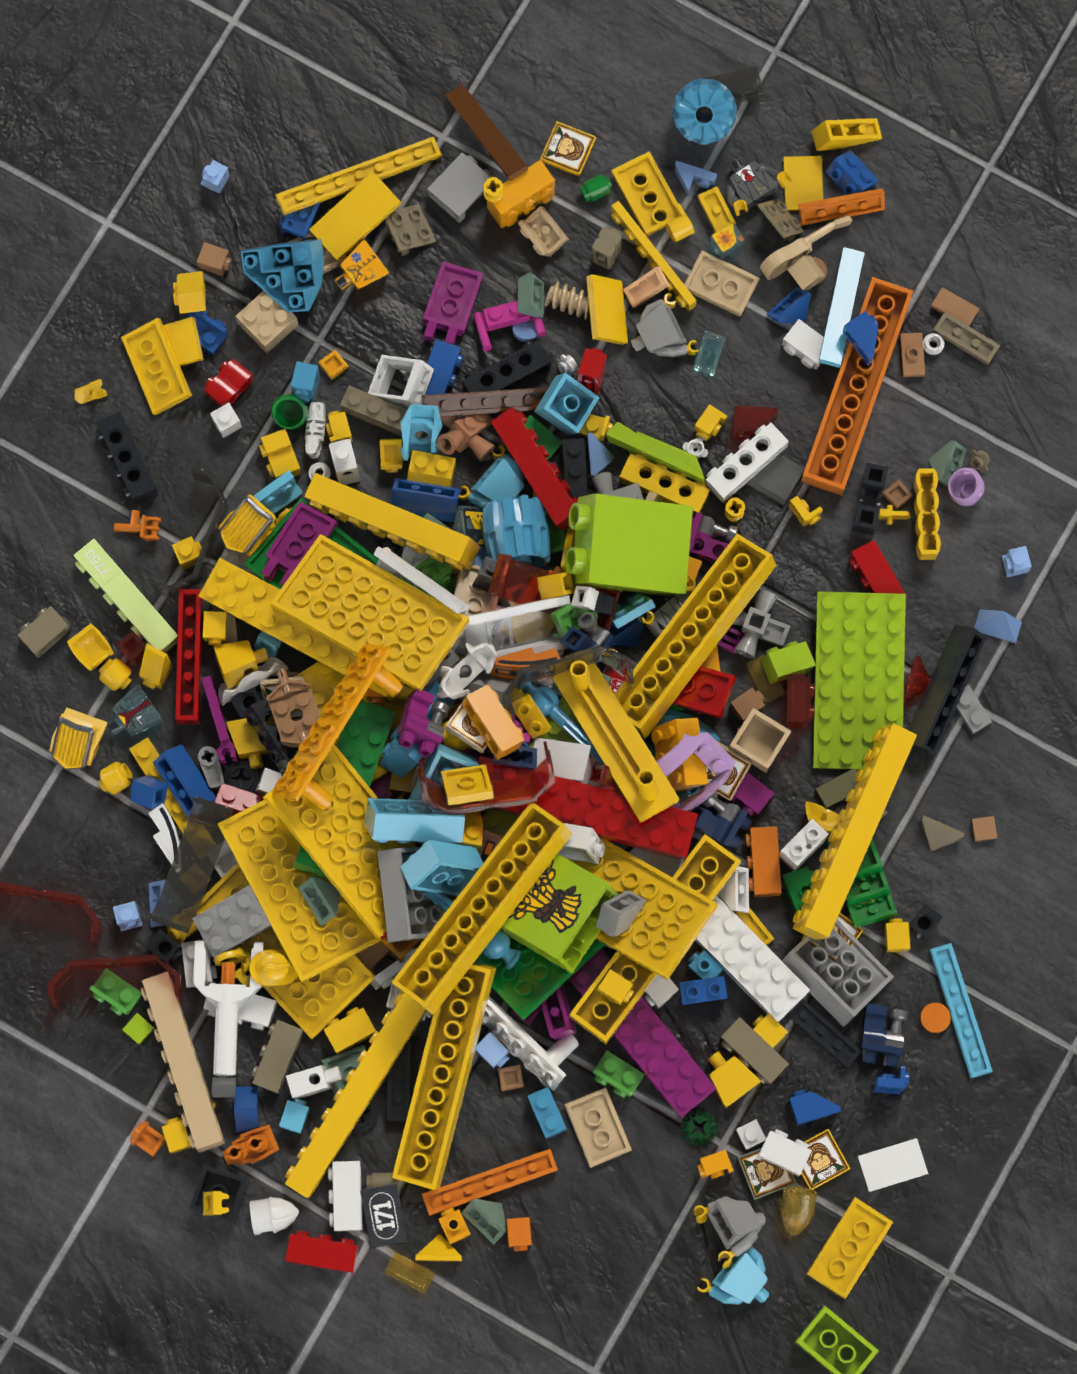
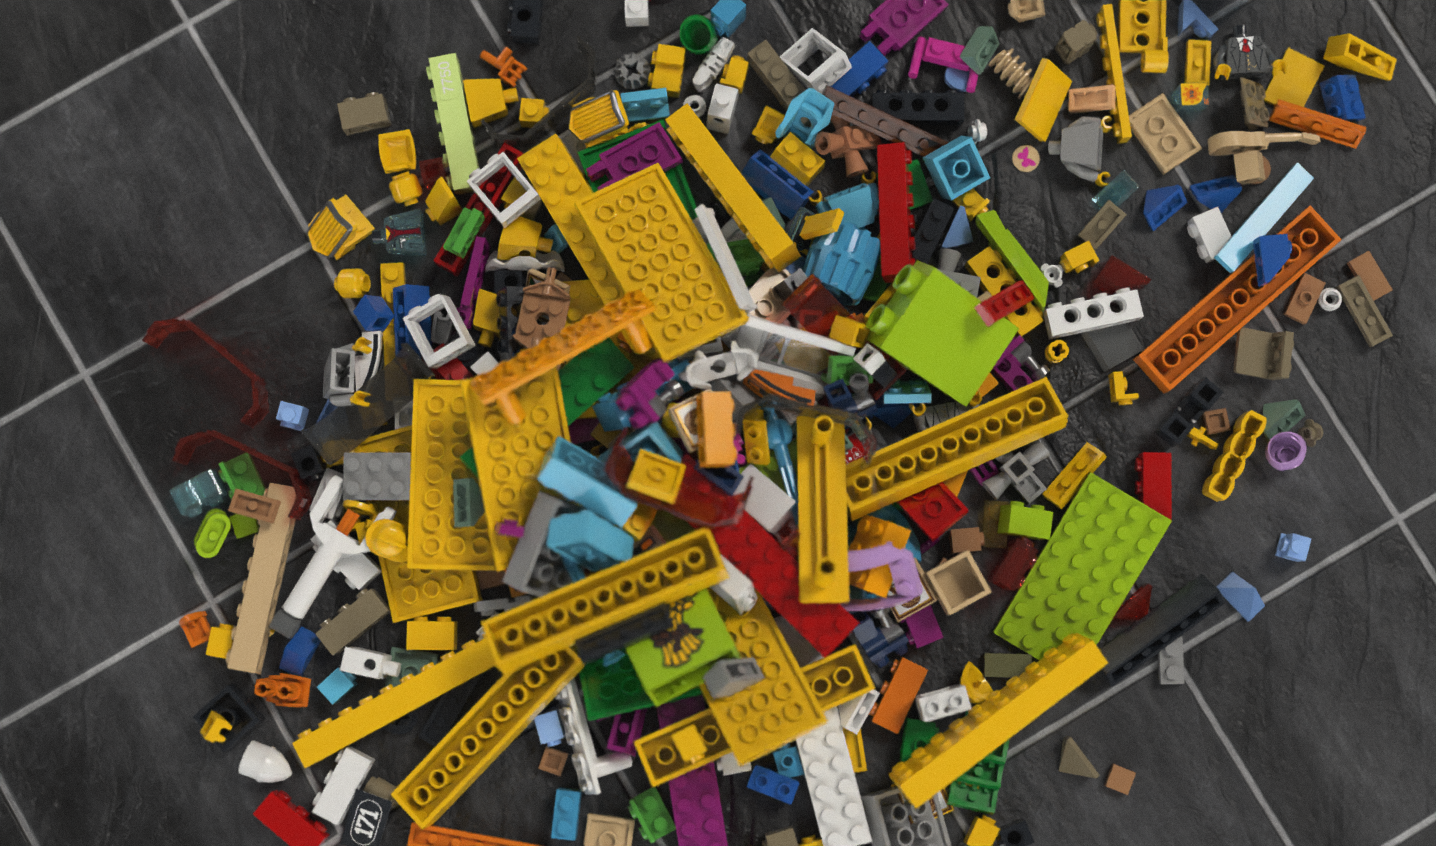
camera: 30 degrees right, 5 degrees up
light orange tile [318,349,349,380] -> none
red brick [577,348,607,396] -> none
none -> clear light blue brick [169,469,228,518]
none -> lime brick [194,508,231,558]
none -> medium nougat plate [228,489,281,524]
none -> light grey torso [323,337,372,407]
none -> white window [403,294,476,369]
none -> bright green bracket [443,208,485,259]
none -> yellow torso [463,79,519,128]
none -> white window [467,152,540,228]
none -> magenta plate [495,519,524,537]
none -> black plate [574,602,675,665]
none -> light grey gear [614,52,651,89]
none -> yellow tile [800,208,844,240]
none -> magenta piece [920,534,943,555]
none -> red tile [974,279,1035,327]
none -> tan sticker [1012,145,1040,172]
none -> yellow plate [1042,442,1107,510]
none -> dark tan plate [1078,199,1127,250]
none -> blue slope [1144,185,1188,231]
none -> dark tan bracket [1233,328,1294,380]

